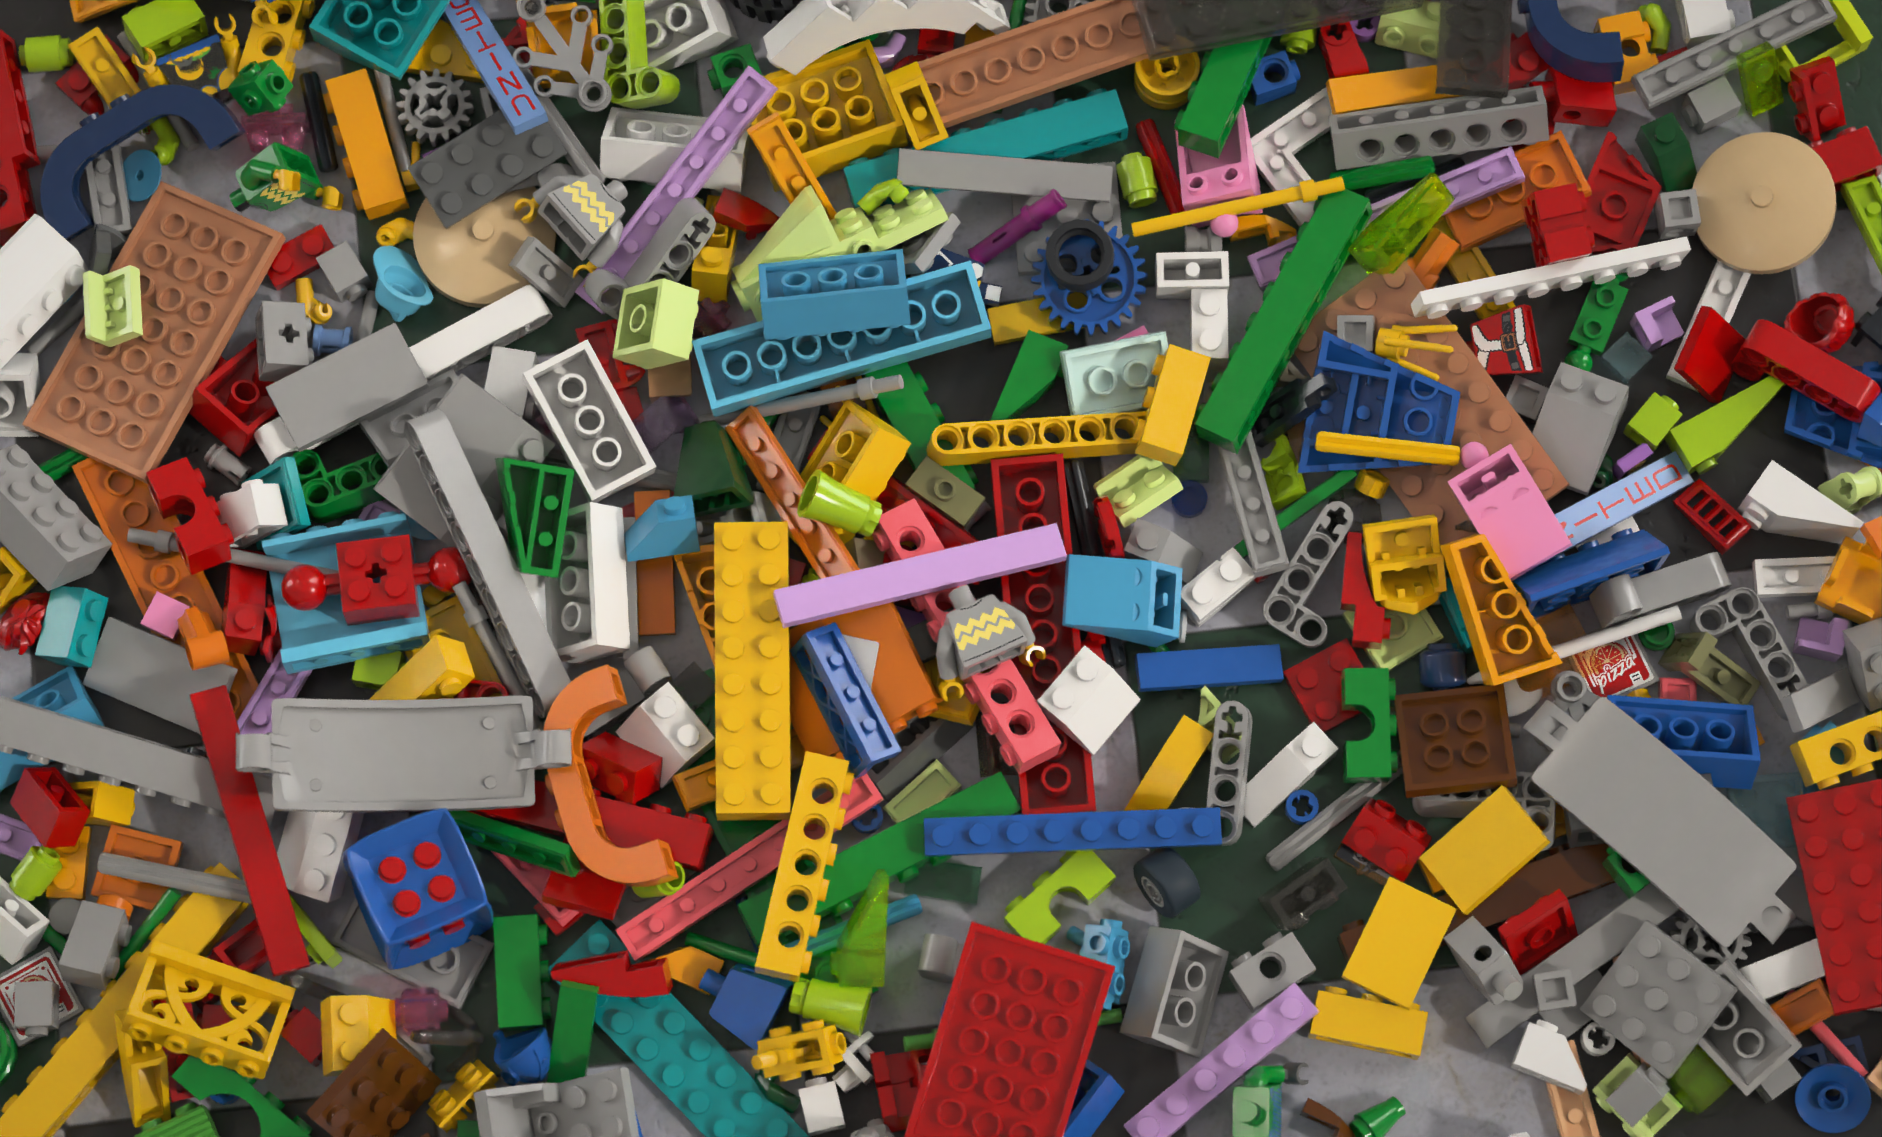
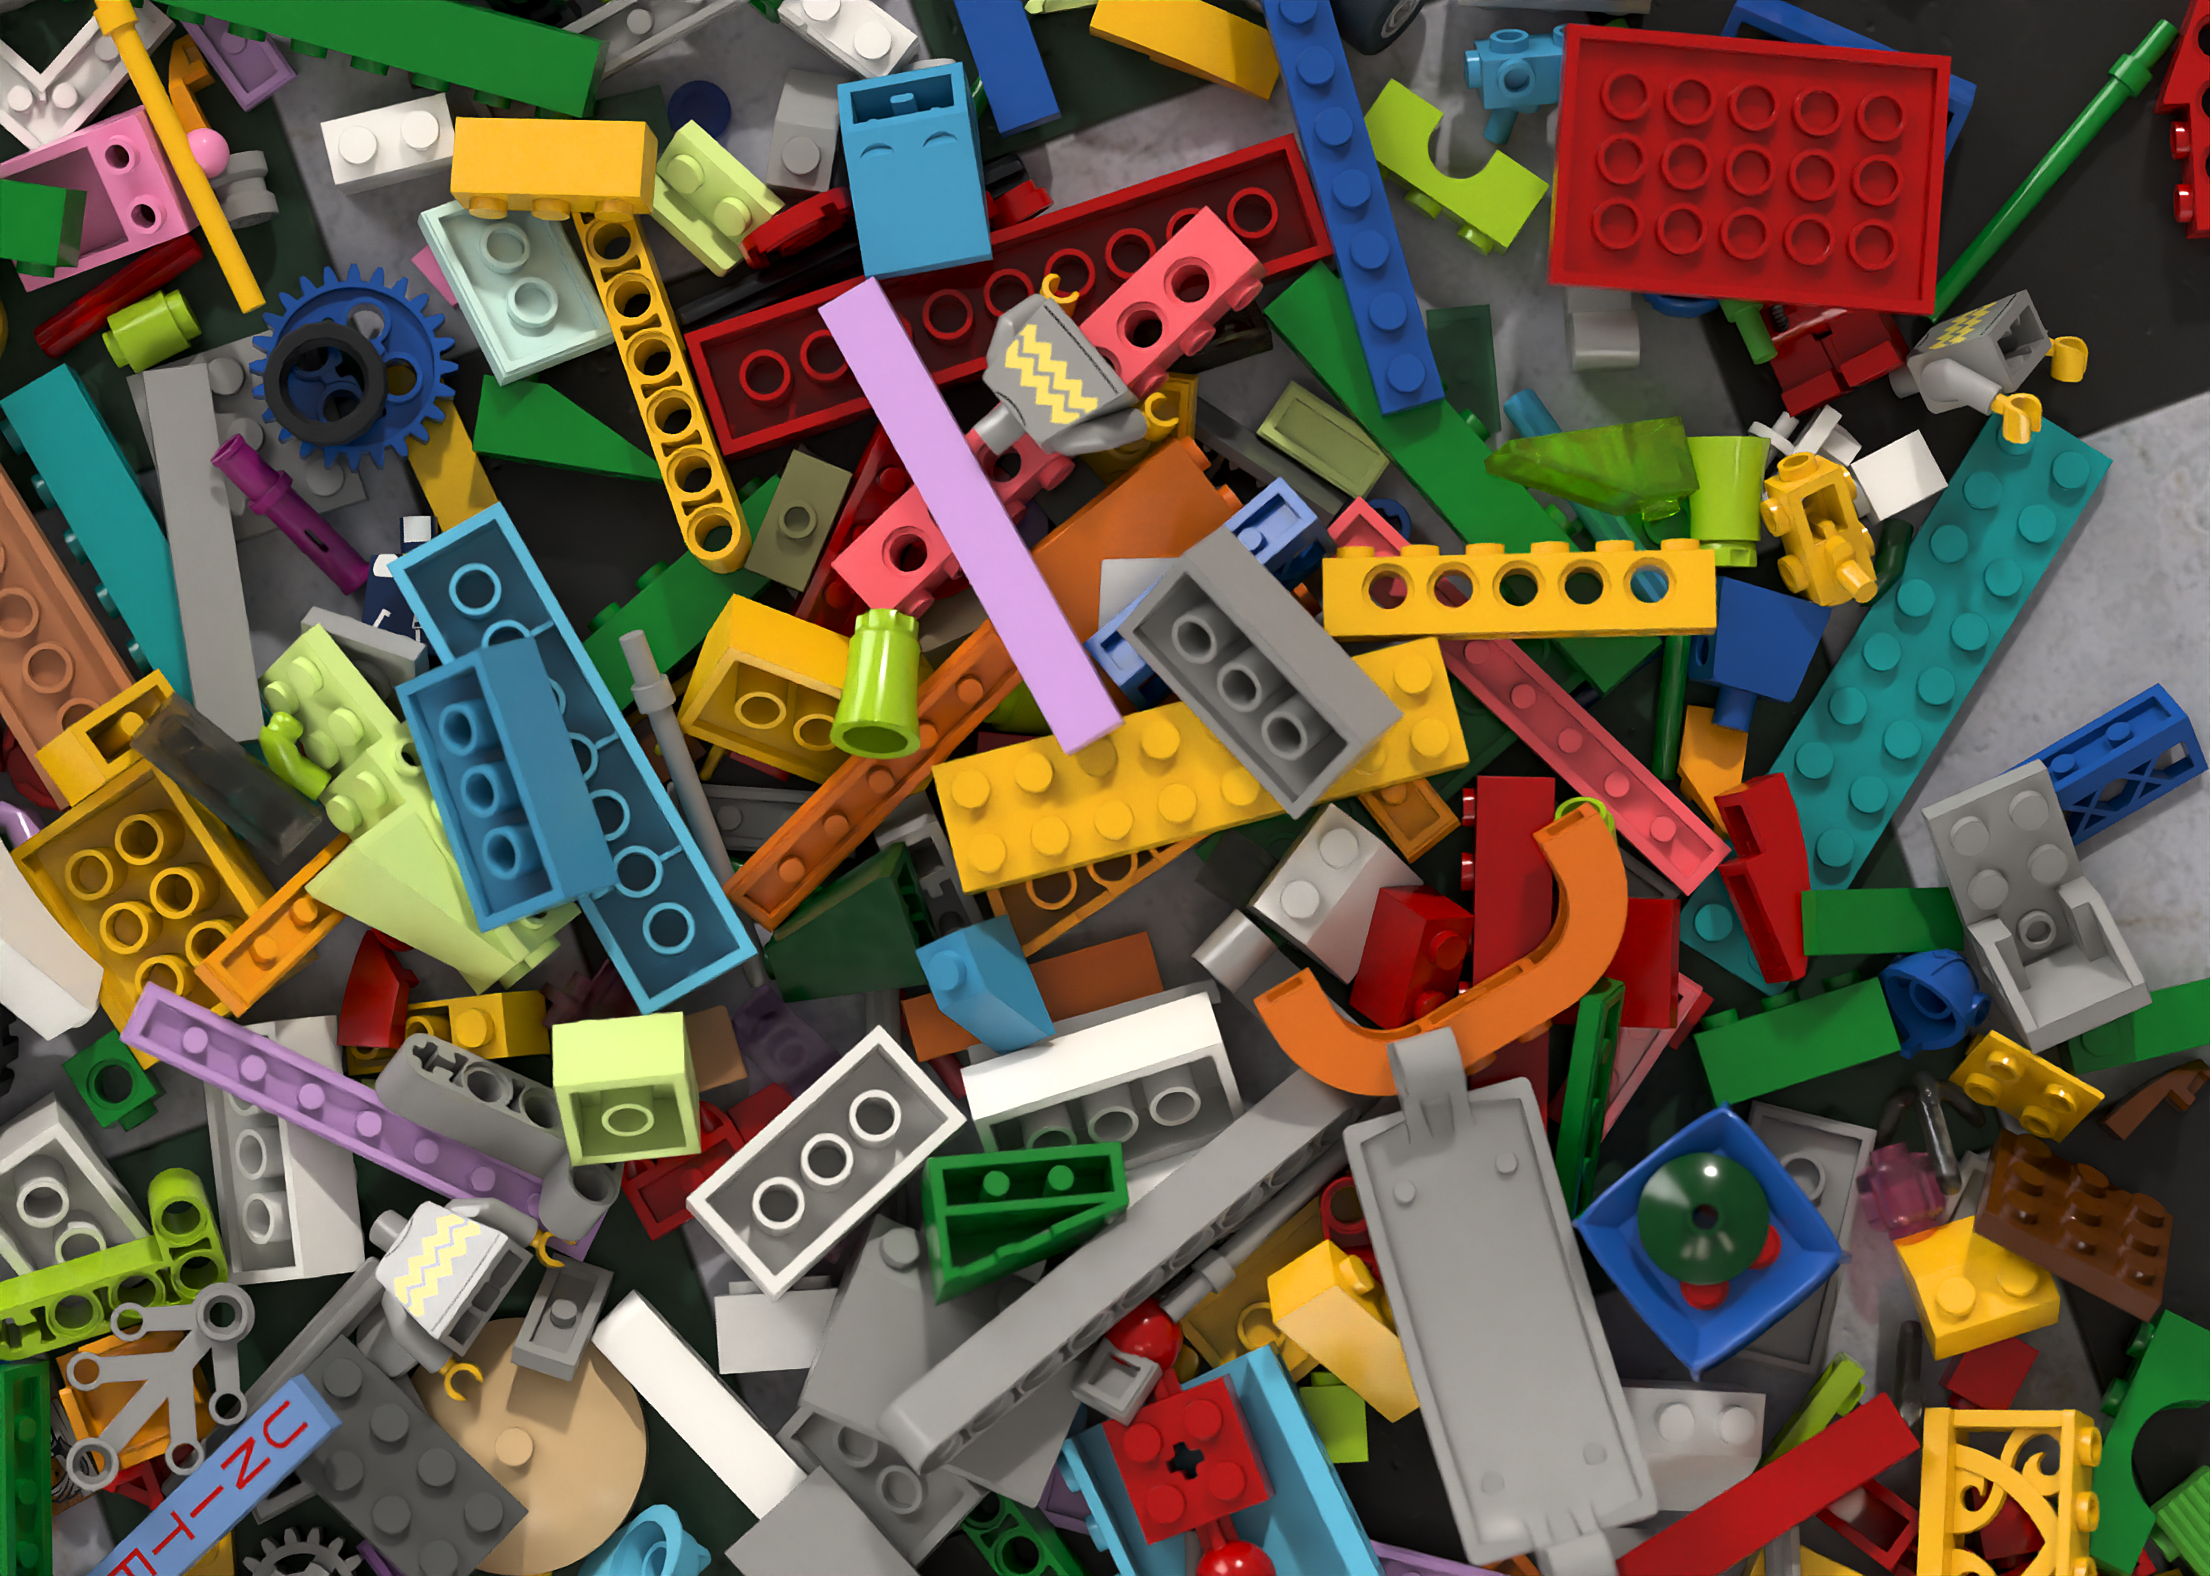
camera: 100 degrees left, 10 degrees up
white slope [1037,645,1140,756] -> none
white brick [1155,251,1229,299] -> none
none -> clear smoke plate [130,691,322,865]
none -> light grey tile [1070,1336,1163,1426]
none -> light grey slope [1116,525,1404,820]
none -> dark green dish [1637,1153,1770,1285]

